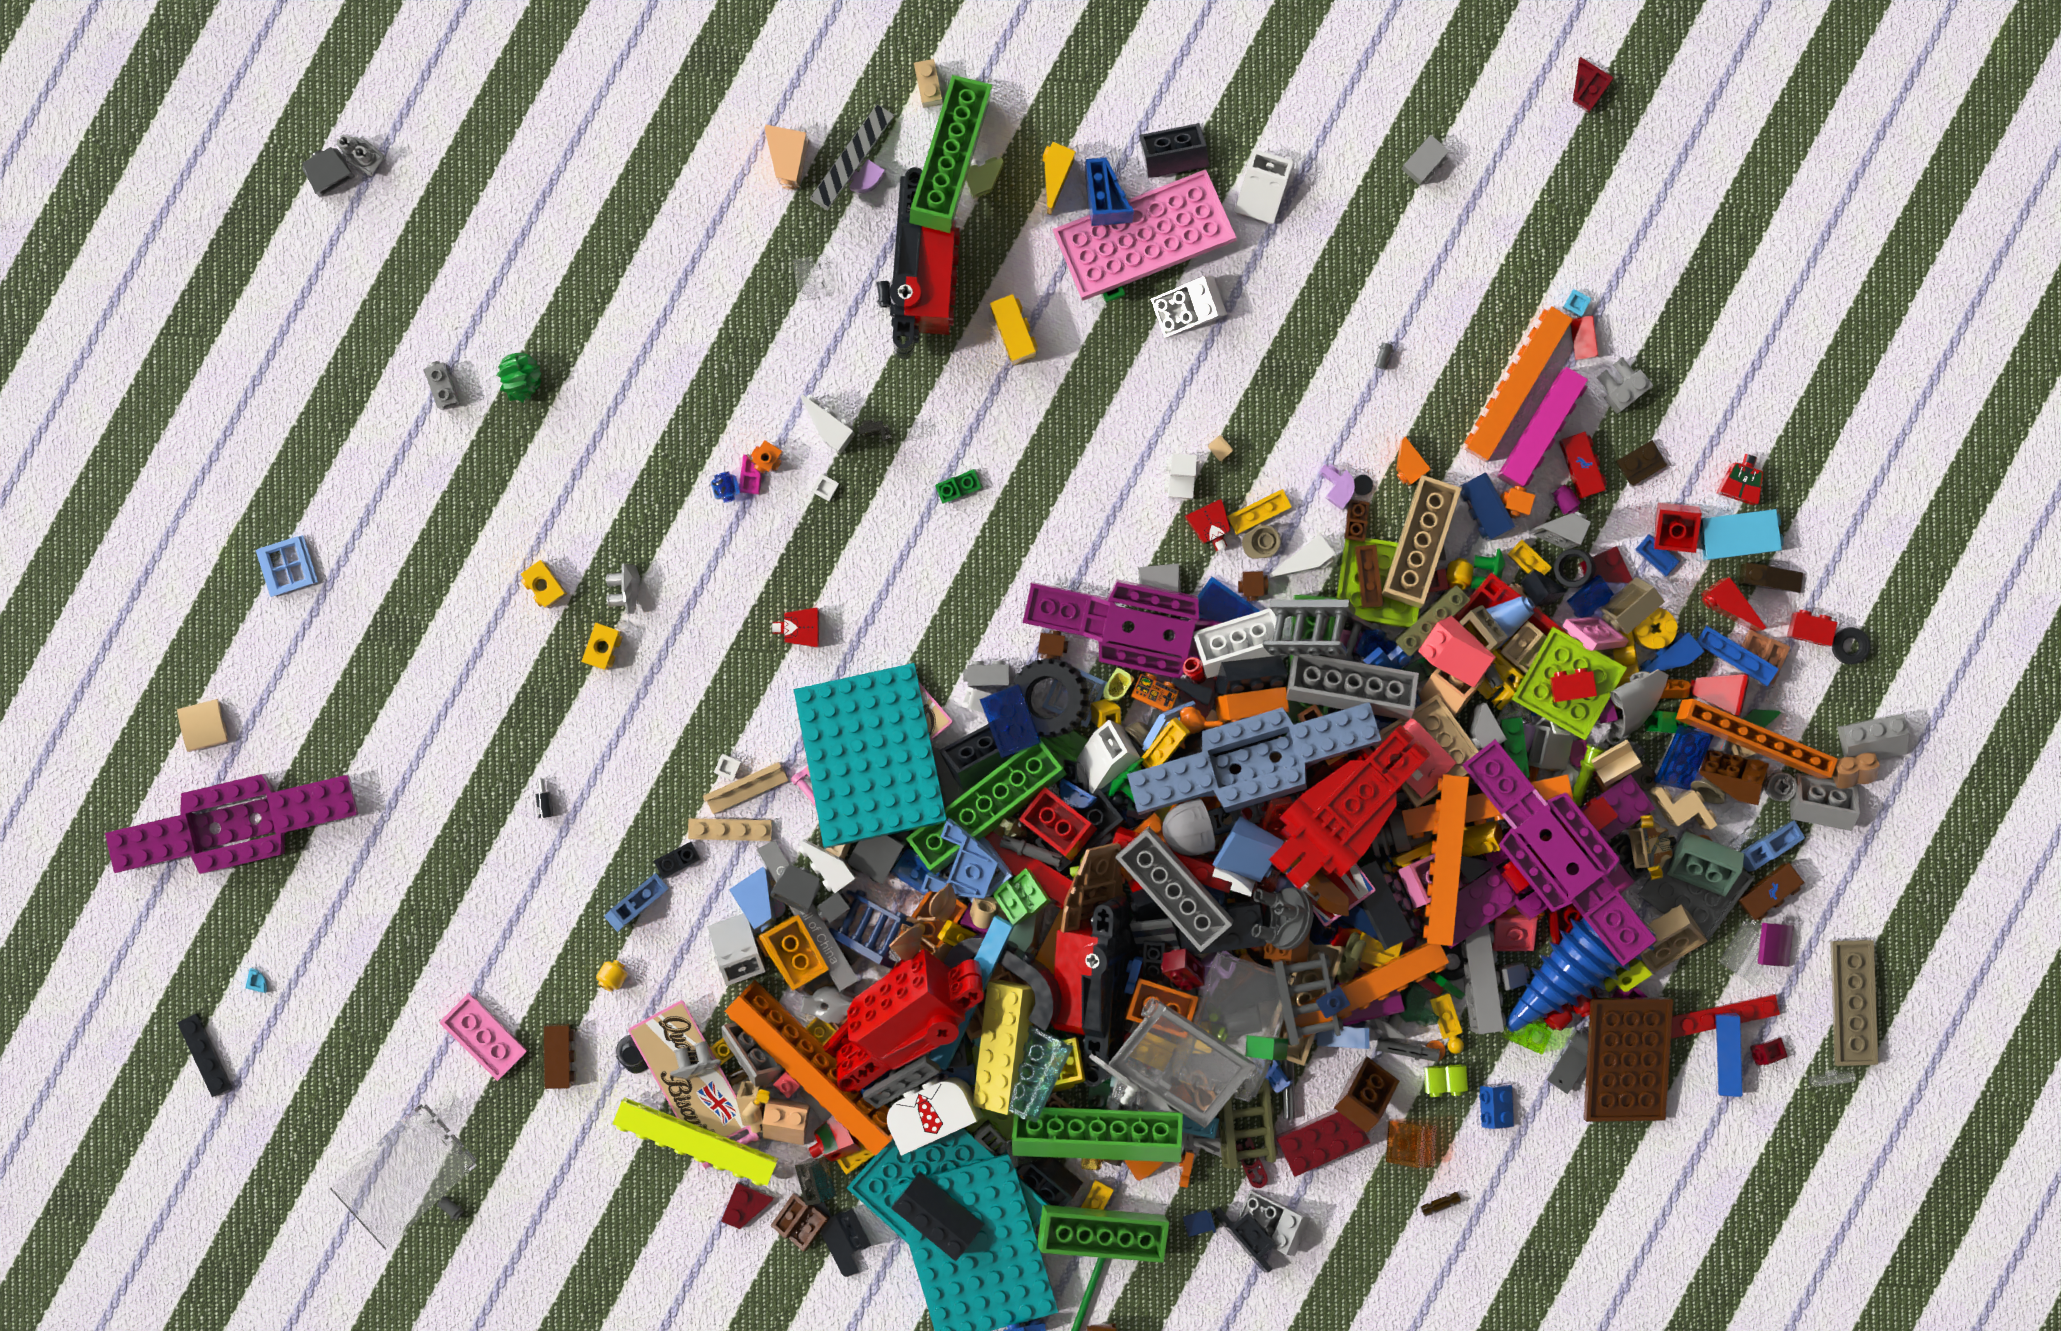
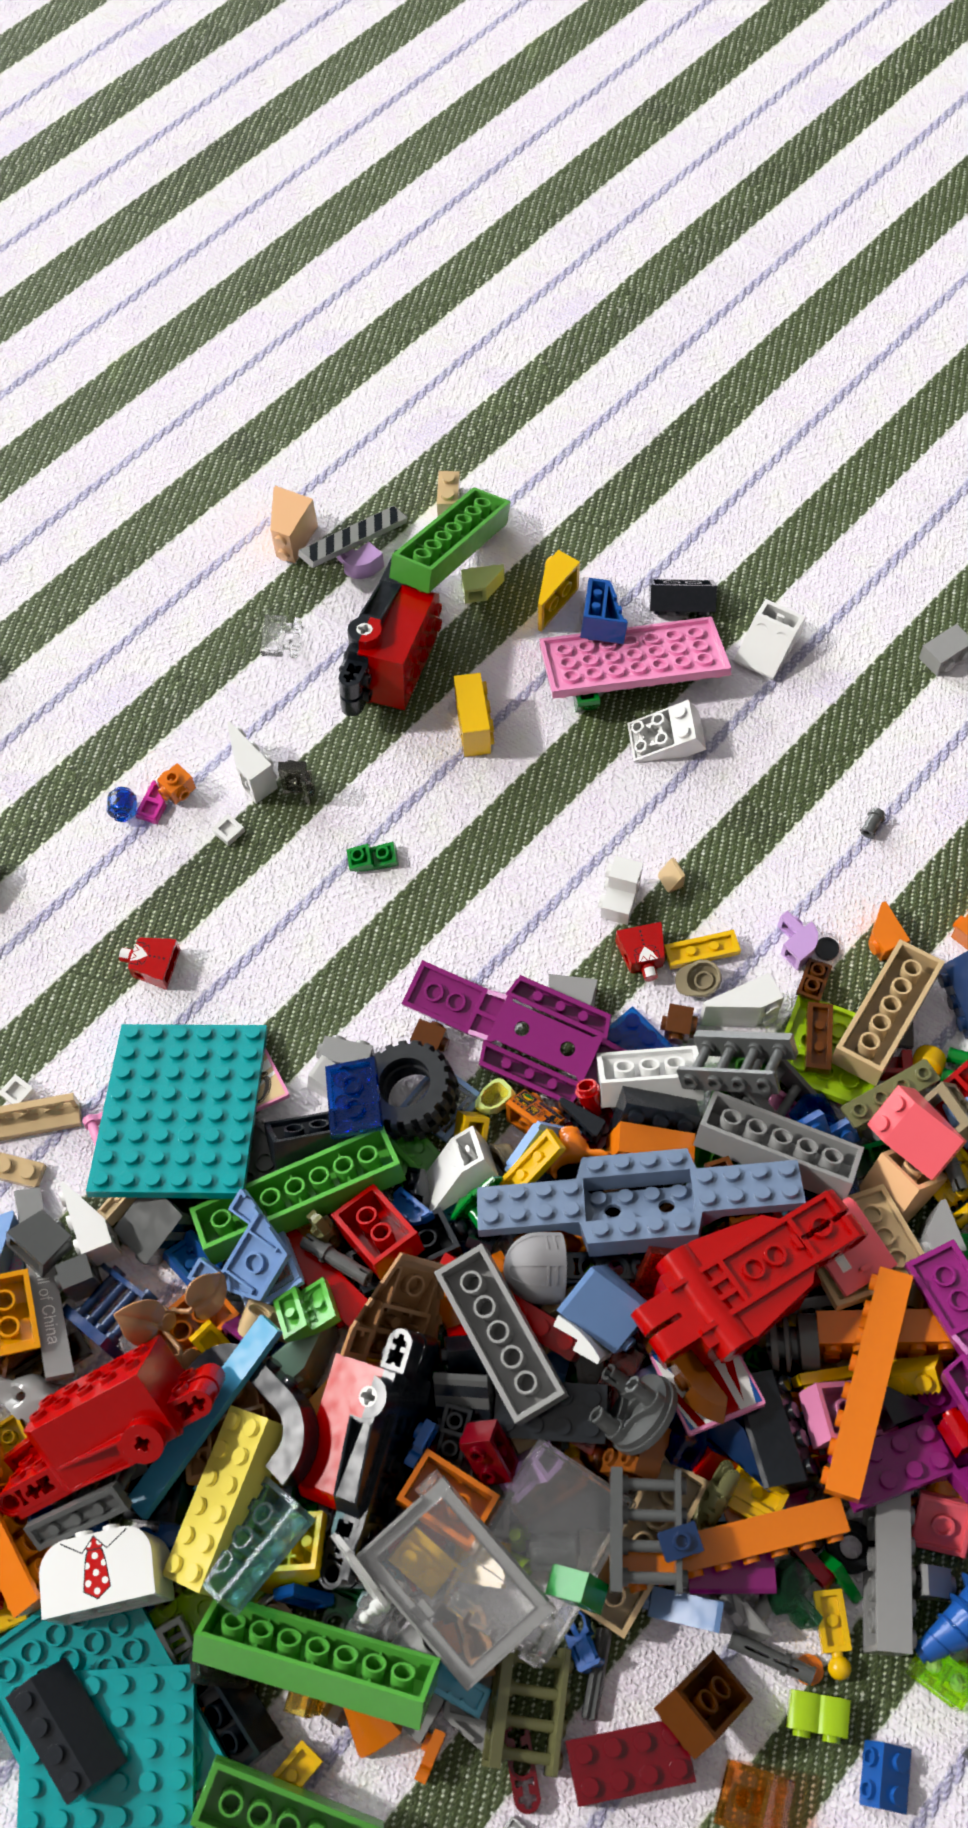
camera: 15 degrees right, 25 degrees down
none -> blue tile [273,1583,334,1611]

